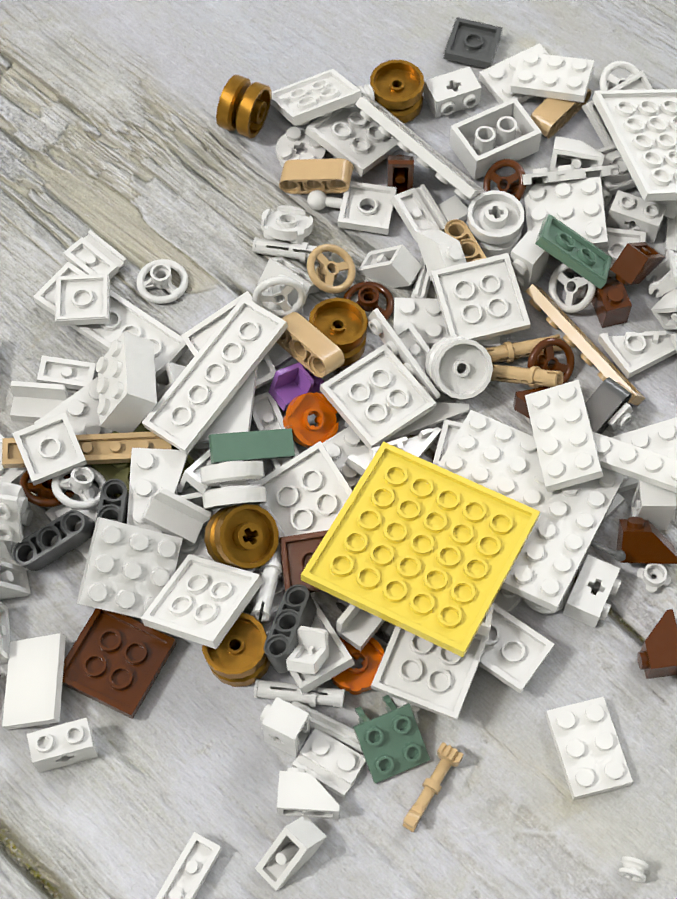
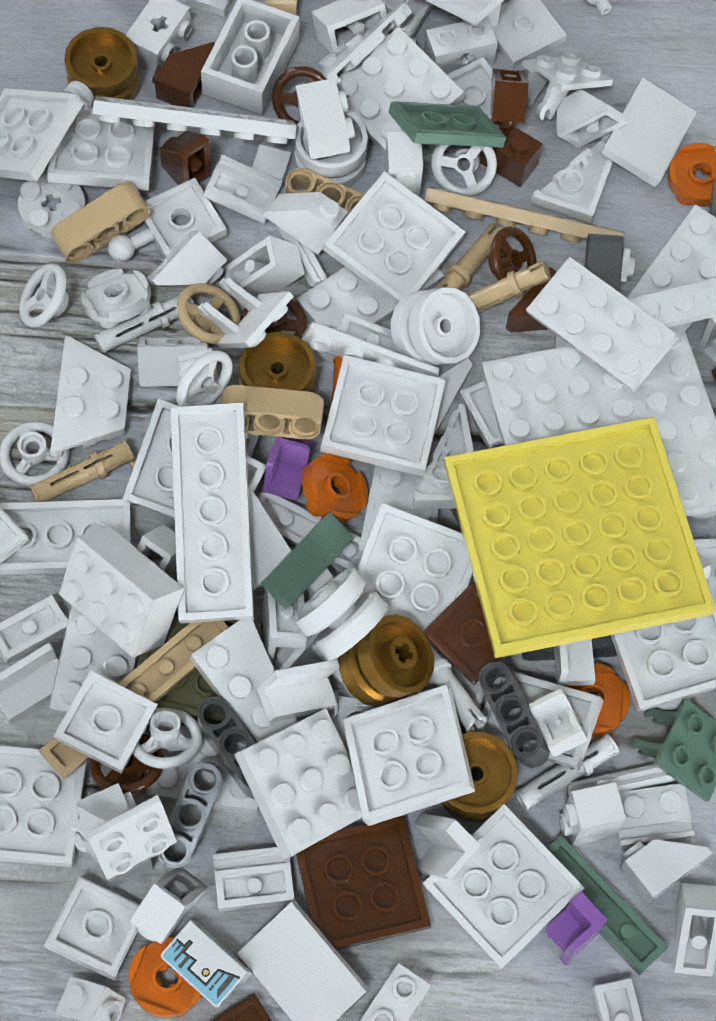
camera: 45 degrees left, 5 degrees up
none -> white piece [19,263,69,328]
none -> tan pin [29,440,135,502]
none -> white wing [50,336,131,458]
none -> white slope [147,231,227,285]
none -> reddish brown slope [152,42,215,108]
none -> white plate [197,277,294,349]
none -> white plate [213,847,294,912]
none -> white brick [296,78,355,159]
none -> white panel [414,813,480,880]
none -> white plate [422,804,585,969]
none -> medium lavender panel [546,891,608,965]
none -> sand green plate [547,835,668,976]

